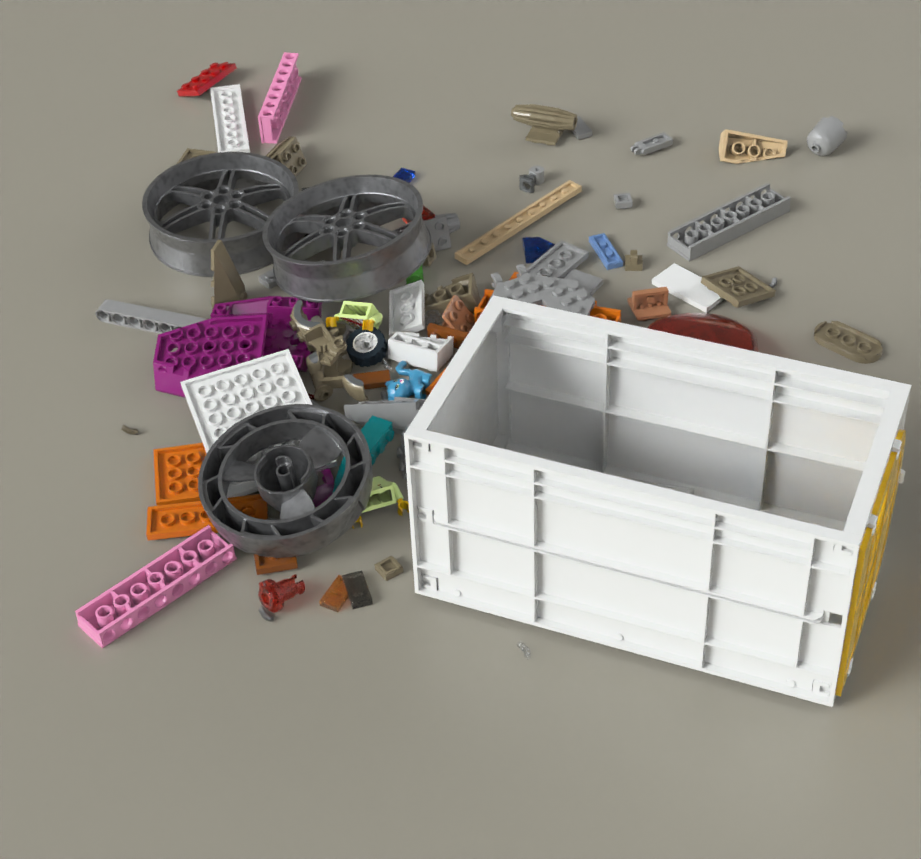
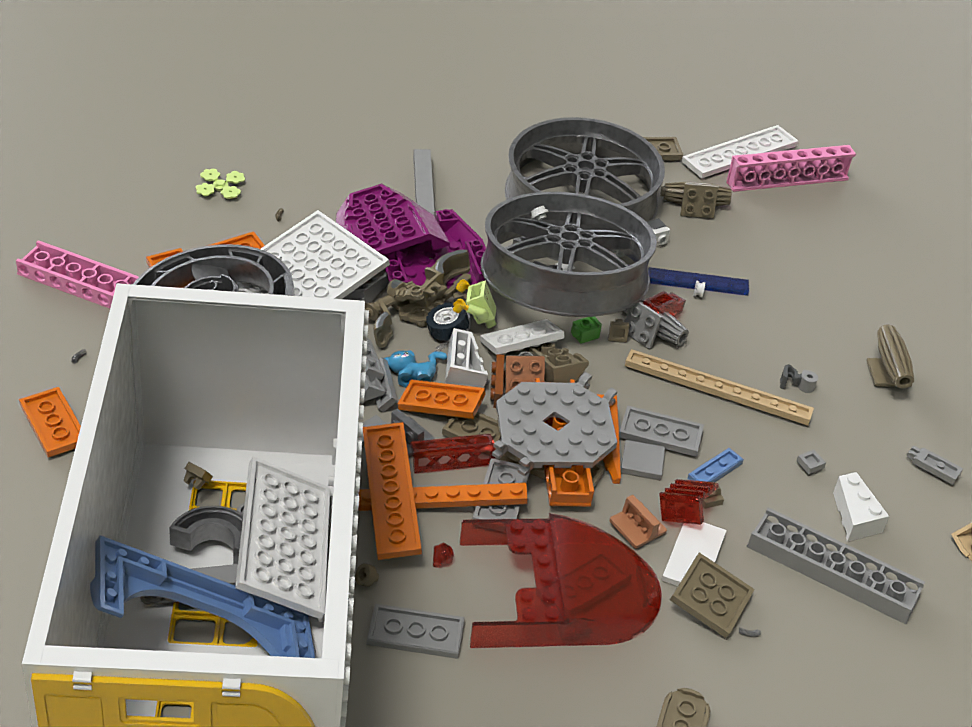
camera: 60 degrees right, 0 degrees up
red plate [177,62,237,96] -> none
dark tan wedge [211,240,247,310] -> none
clear red piece [258,574,305,613] -> none
dark orange tile [353,370,391,390] -> none
clear blue plate [522,237,555,263] -> none
light grey tile [571,116,592,140] -> none
none -> orange plate [19,387,81,458]
none -> yellowish green plant [196,169,245,199]
none -> white plate [531,206,549,221]
none -> clear red plate [659,479,719,525]
none -> white wedge [833,472,889,542]

